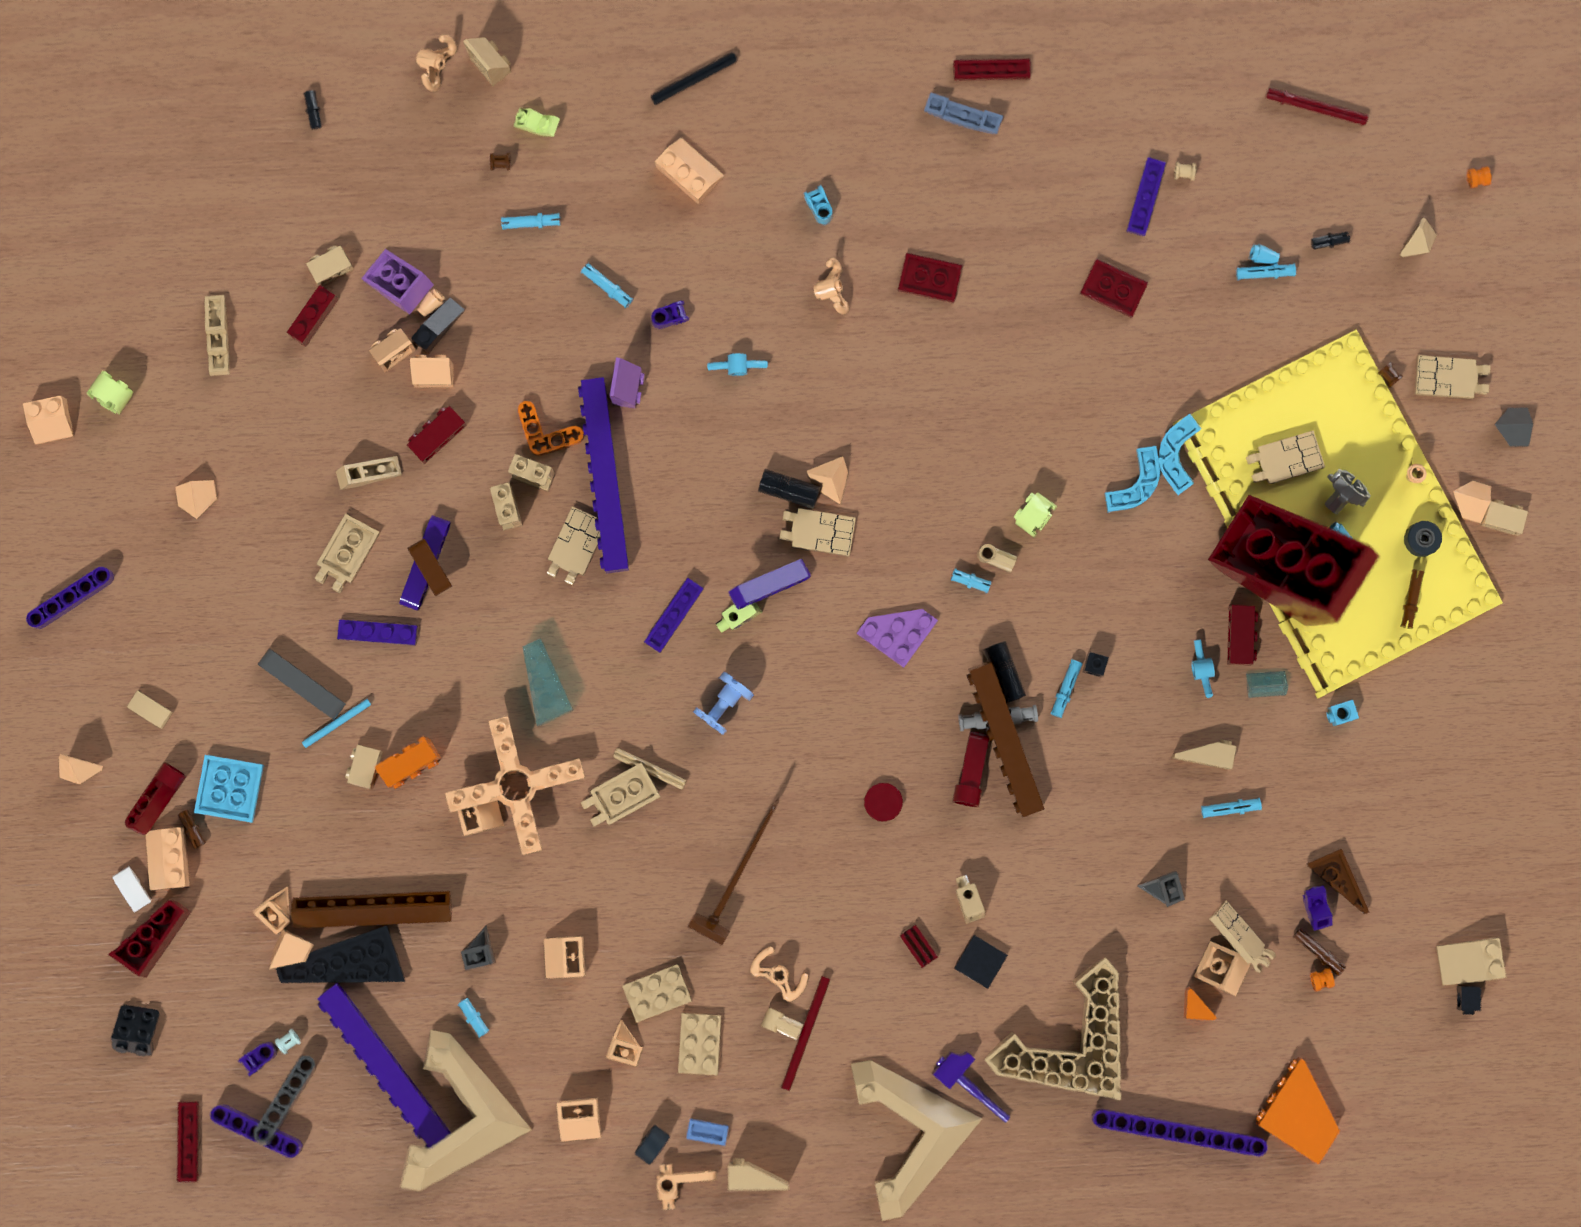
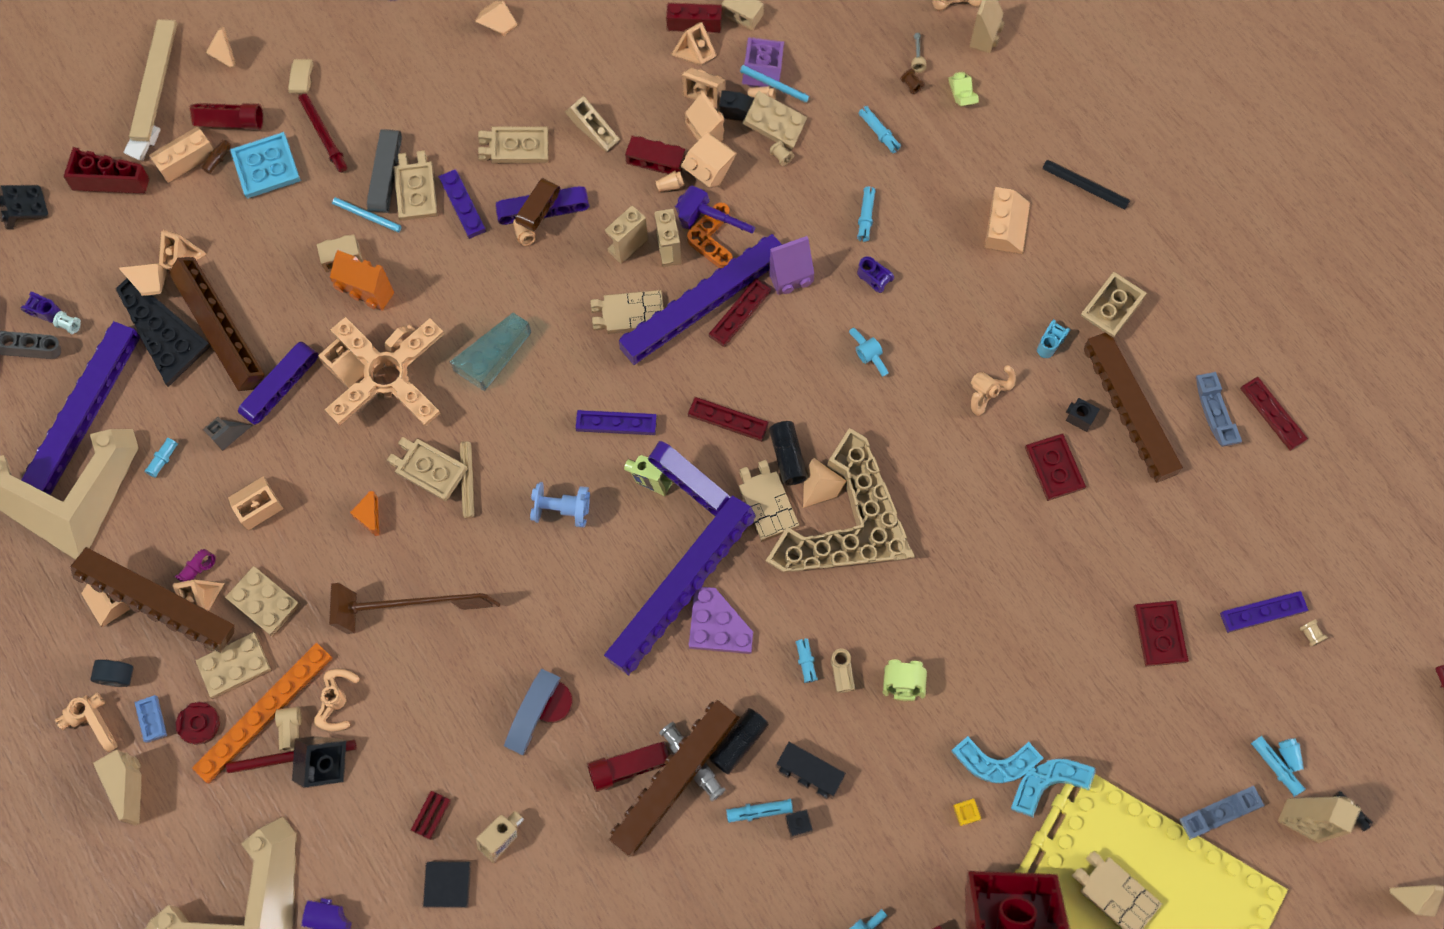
camera: 65 degrees right, 15 degrees down
none -> reddish brown brick [70,547,235,653]
none -> tan tile [129,20,177,142]
none -> magenta connector [175,549,216,582]
none -> dark red tile [176,702,220,745]
none -> orange plate [192,642,332,784]
none -> dark purple beam [238,341,318,425]
none -> black slope [292,736,346,788]
none -> dark red axle [298,93,348,173]
none -> orange slope [350,491,379,536]
none -> light nougat wing [385,325,416,353]
none -> tan tile [394,151,438,221]
none -> sand blue slope [504,669,561,755]
none -> light nougat cone [513,219,535,246]
none -> dark purple brick [604,495,756,676]
none -> light nougat cone [656,171,685,192]
none -> light nougat slope [671,22,716,65]
none -> dark purple piece [675,186,755,234]
none -> light nougat slope [681,133,737,187]
none -> dark red tile [688,397,769,442]
none -> dark red tile [709,279,771,347]
none -> medium azure bar [740,65,809,102]
none -> tan plate [743,91,807,150]
none -> tan wedge [765,428,915,572]
none -> tan bush [770,141,794,166]
none -> black brick [776,742,846,800]
none -> tan hinge [911,33,926,73]
none -> yellow tile [953,798,981,827]
none -> black brick [1066,398,1100,432]
none -> tan slope [1080,272,1147,337]
none -> reddish brown brick [1084,332,1183,483]
none -> sand blue slope [1179,786,1265,839]
none -> tan wedge [1278,797,1361,843]

